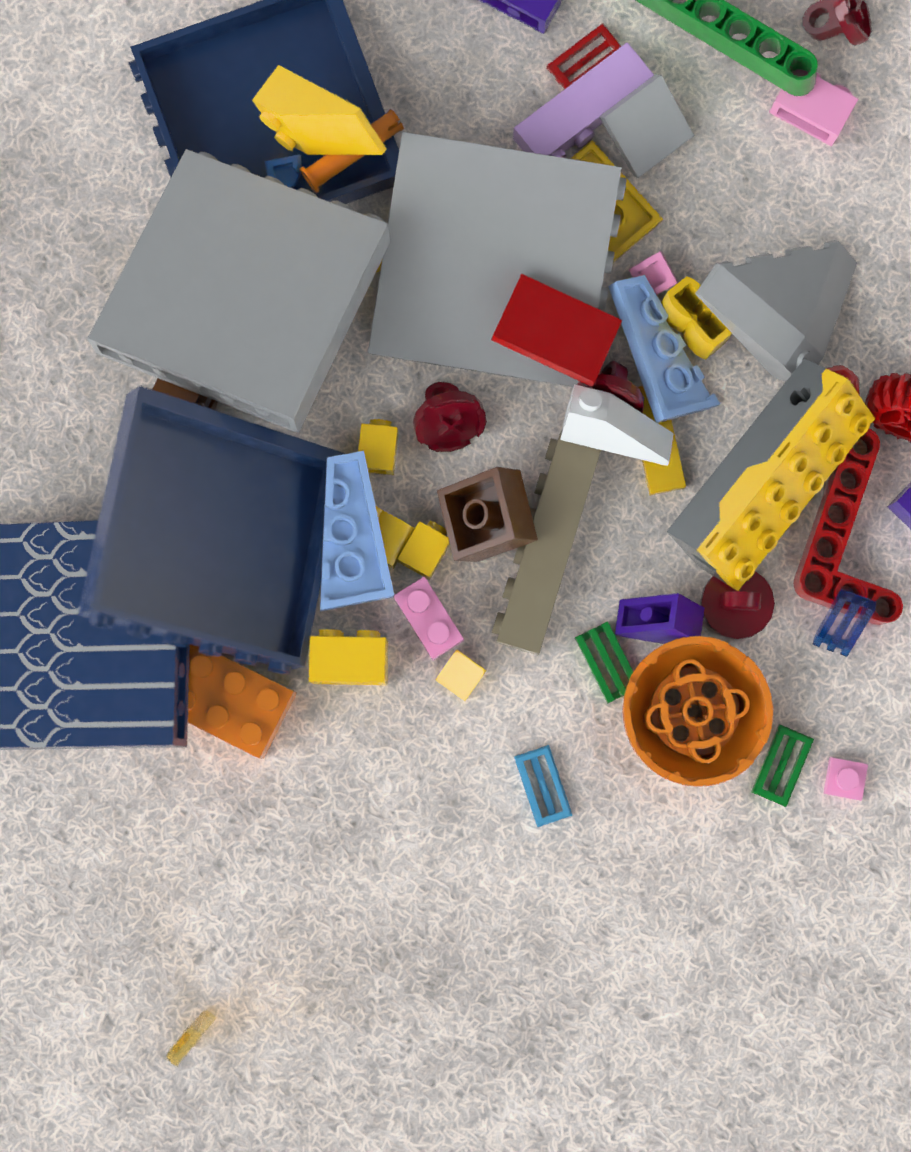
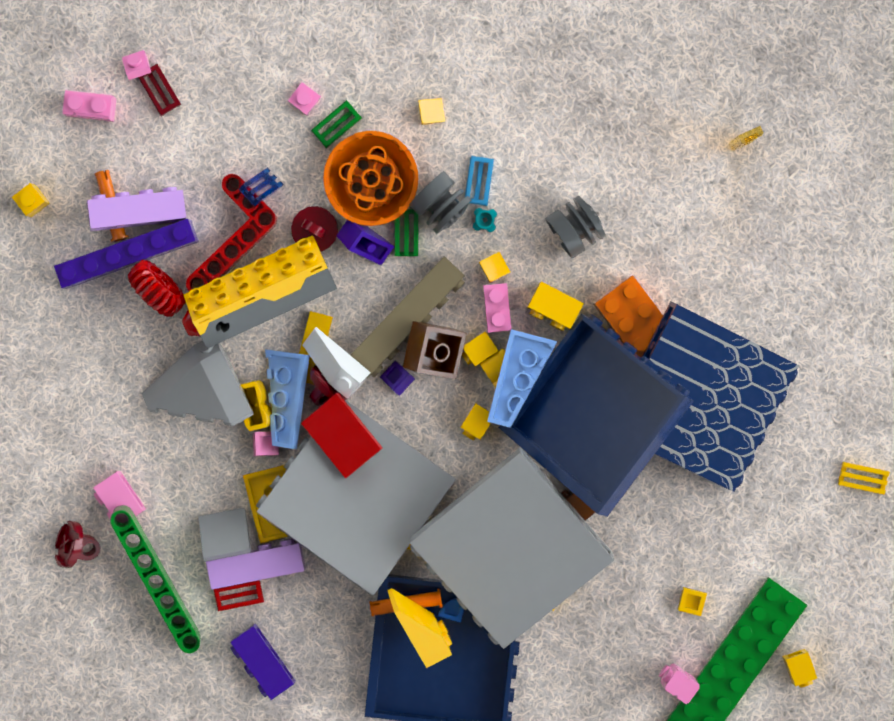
camera: 150 degrees left, 5 degrees up
dark red tile [413,382,487,452] -> none
none -> dark purple slope [380,360,415,396]
none -> dark grey wheel [409,171,472,234]
none -> yellow slope [418,98,445,125]
none -> teal plate [473,208,497,232]
none -> dark grey wheel [545,196,606,259]

